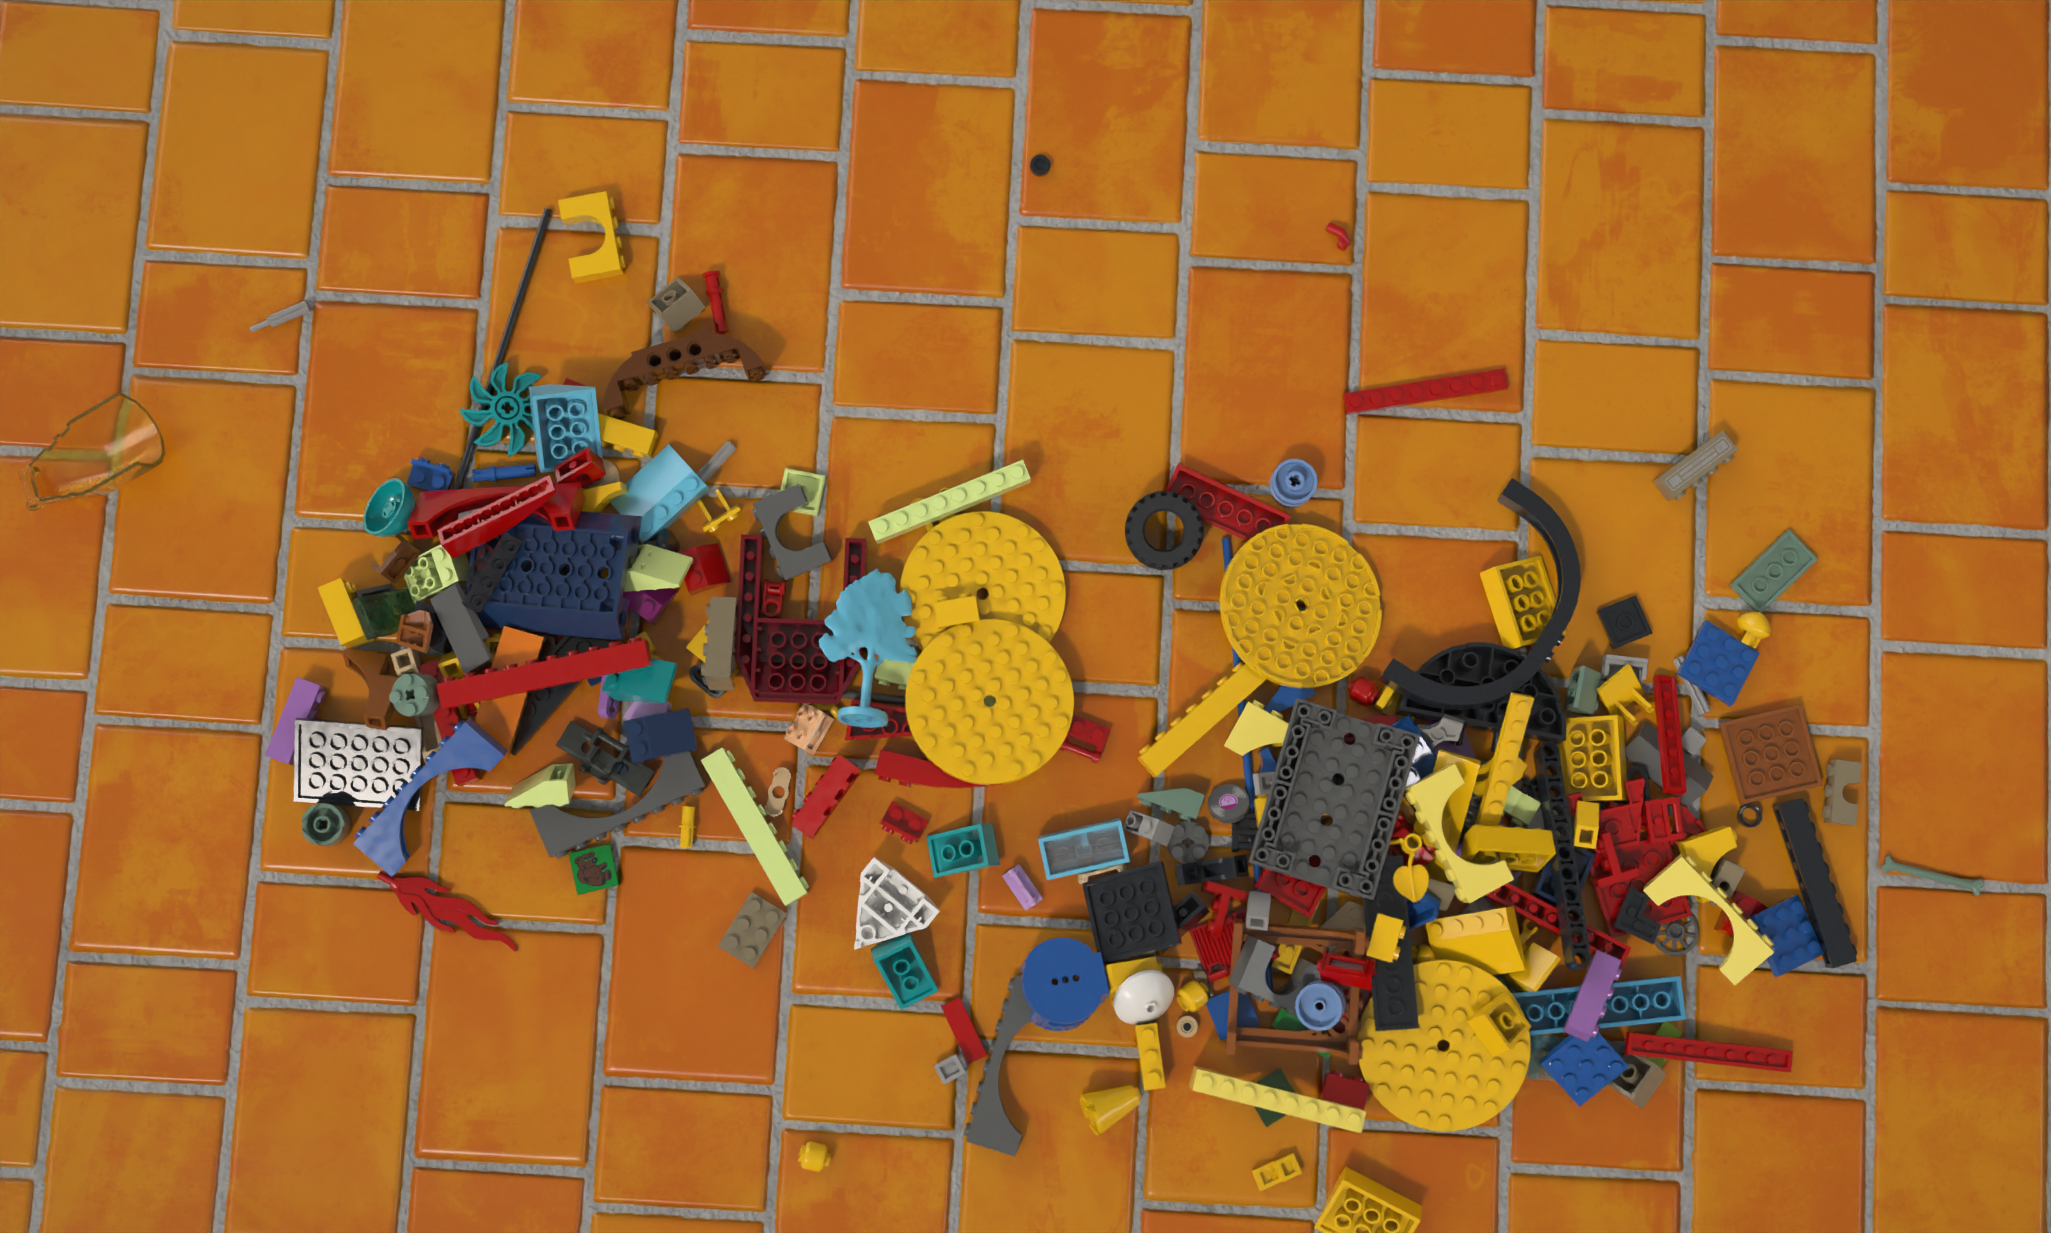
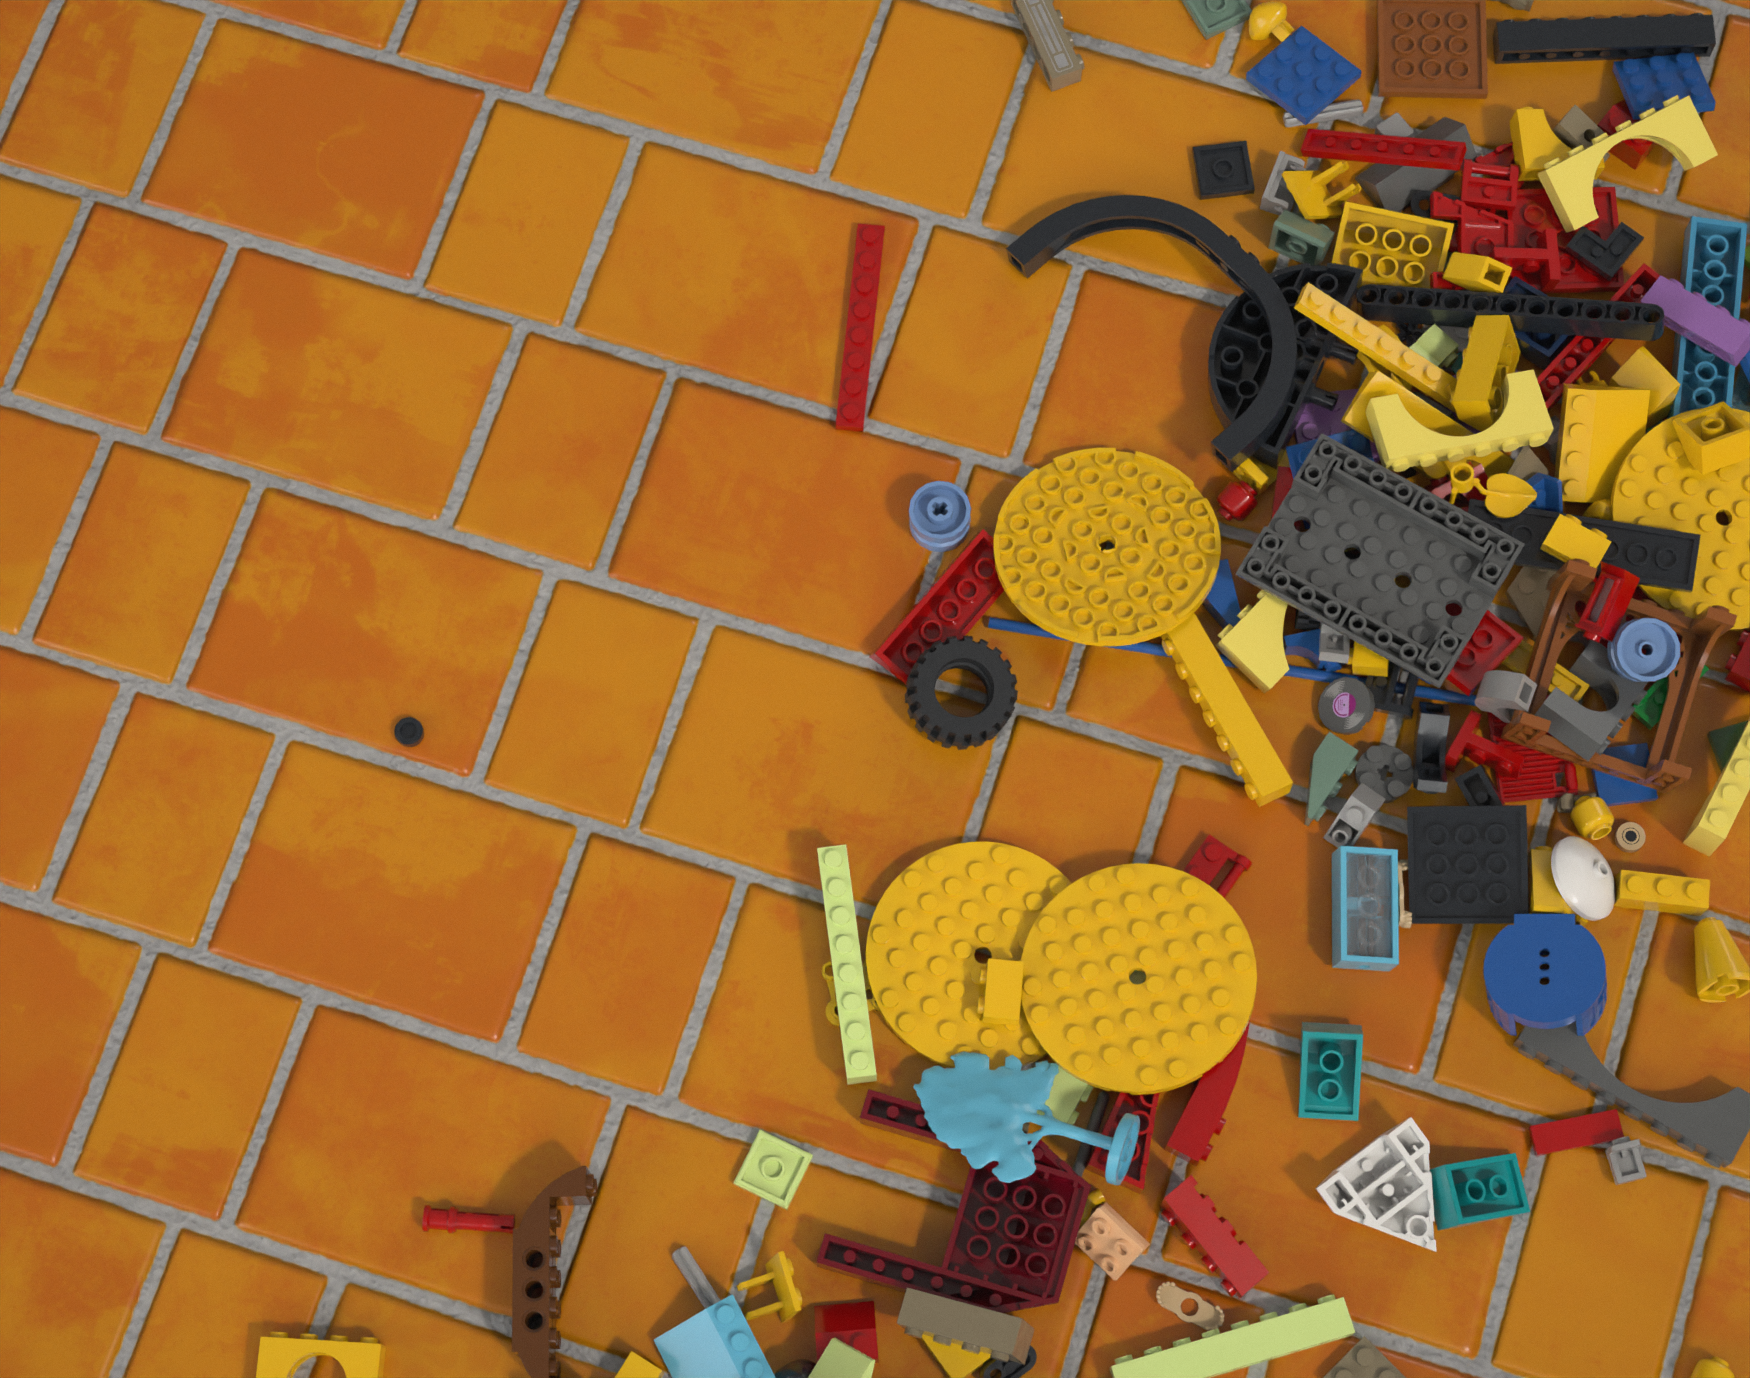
camera: 70 degrees left, 10 degrees down
dark tan slope [646,277,706,334] -> none
dark grey arch [752,484,833,581] -> none
red piece [762,579,787,619] -> none
red bracket [880,801,929,844] -> none
lavender hinge [1002,864,1043,911] -> none
red arm [1326,222,1351,251] -> none
light grey tile [1418,714,1465,750] -> none
yellow slope [1480,555,1567,650] -> none
dark grey wheel [1654,916,1699,956] -> none
black piece [1737,804,1762,828] -> none

